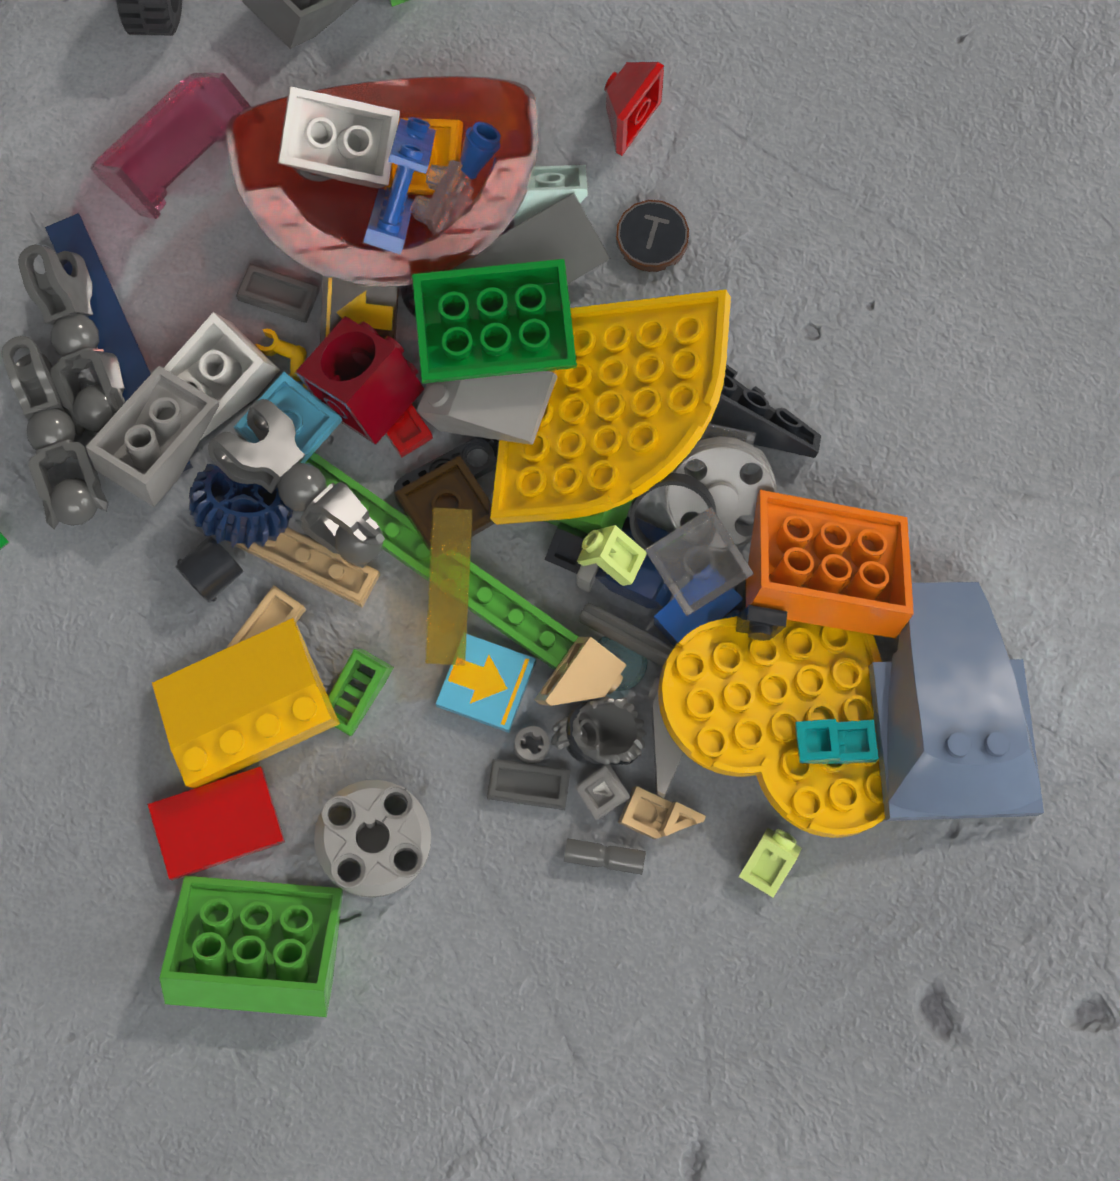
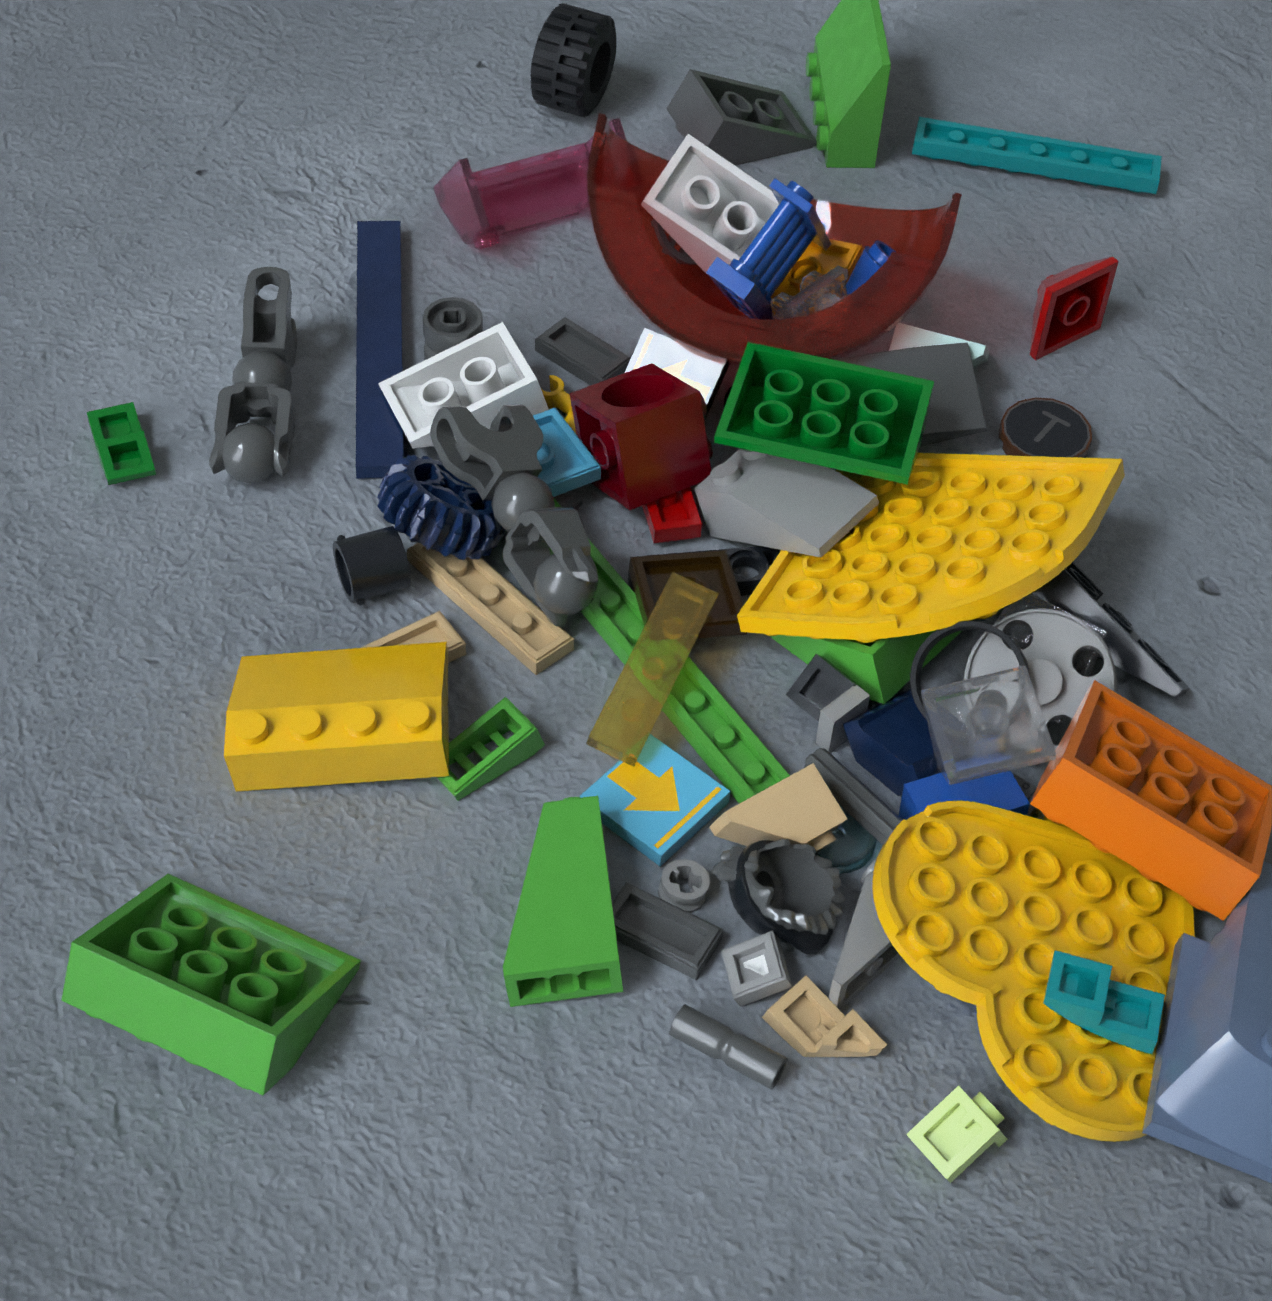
camera: 15 degrees right, 25 degrees down
dark grey piece [18,244,125,436] -> none
light grey slope [85,366,219,507] -> none
red tile [147,766,285,881] -> none
light grey piece [314,780,431,898] -> none
yellowish green bracket [577,525,647,586] -> none
black plate [736,605,787,641] -> none
none -> dark grey wheel [423,297,483,360]
none -> bright green slope [503,795,624,1007]

